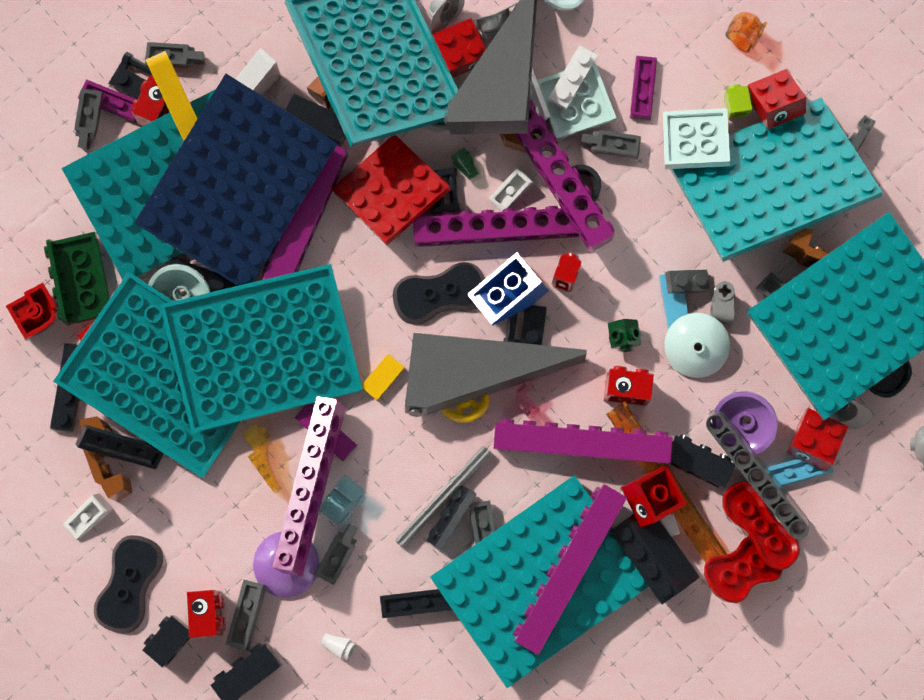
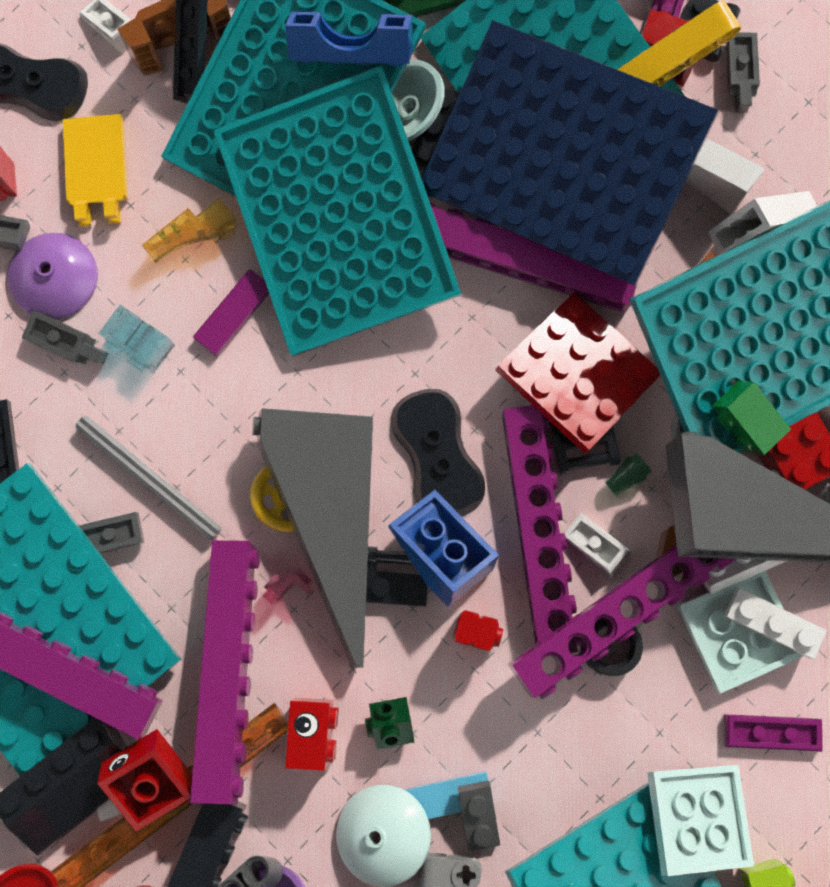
camera: 85 degrees right, 0 degrees up
brick [272,397,346,577] -> none
black brick [285,94,346,147] -> none
yellow tile [362,354,405,401] -> none
black plate [426,486,477,550] -> none
dark grey hinge [580,130,641,159] -> none
none -> yellow tile [63,114,128,227]
none -> blue arch [285,12,413,67]
none -> white slope [708,191,817,254]
none -> green brick [712,381,791,455]

